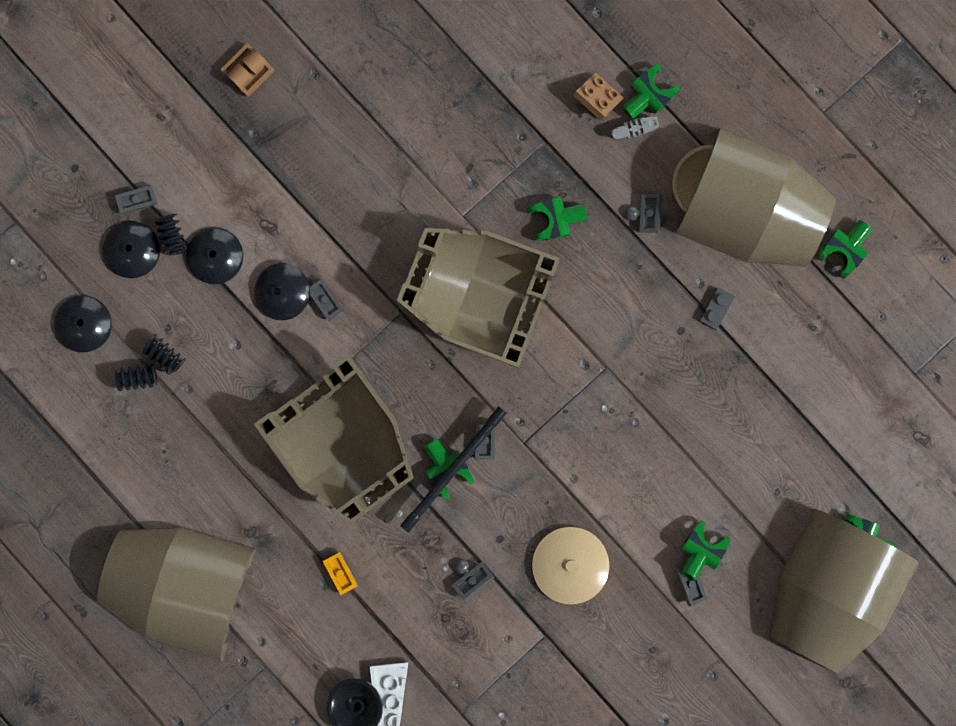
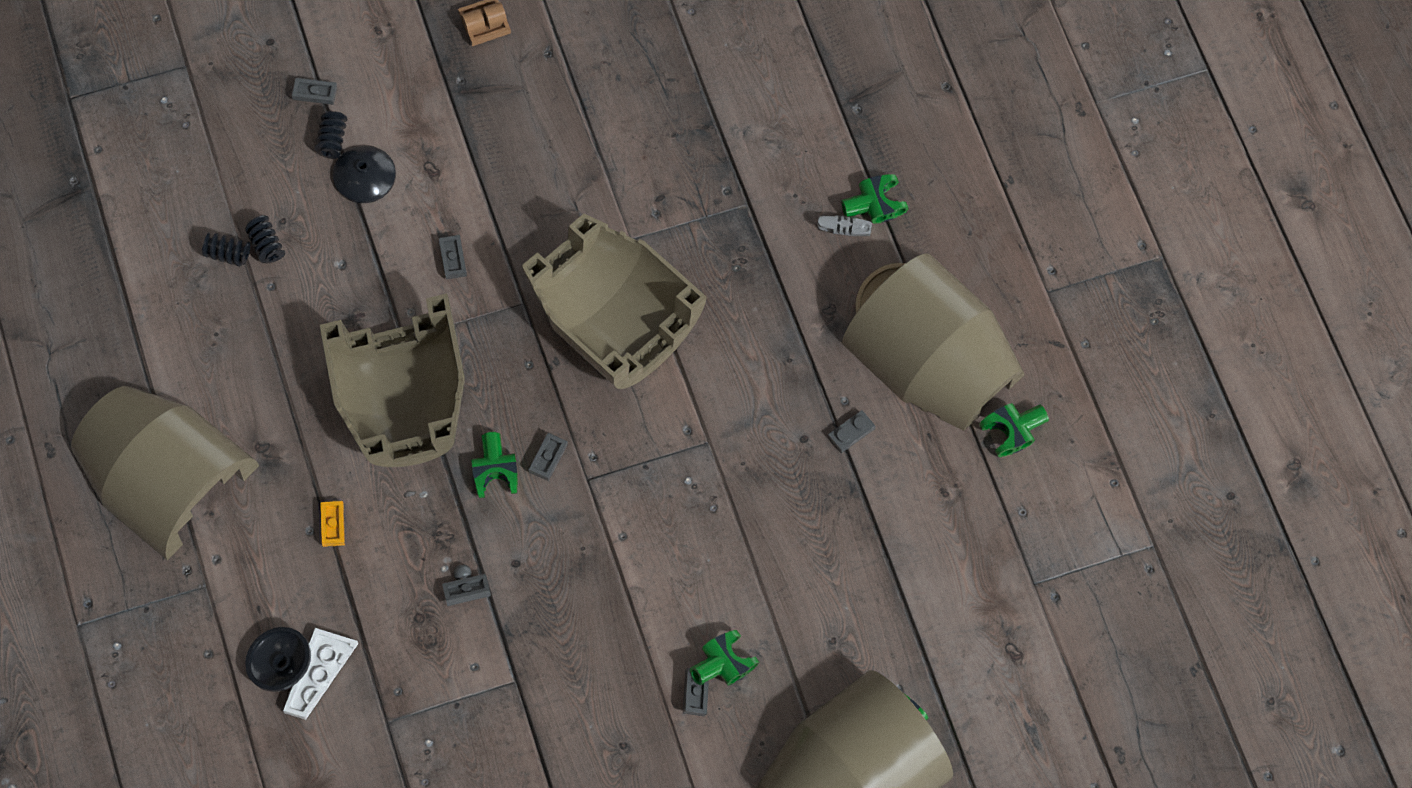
camera: 25 degrees right, 20 degrees down
black dish [54,295,112,353] -> none
black dish [103,221,160,279] -> none
black dish [254,263,310,320] -> none
black piece [400,406,507,533] -> none
green connector [527,198,587,241] -> none
tan dish [532,527,609,604] -> none
medium nougat plate [573,73,623,121] -> none
dark grey plate [625,194,662,233] -> none

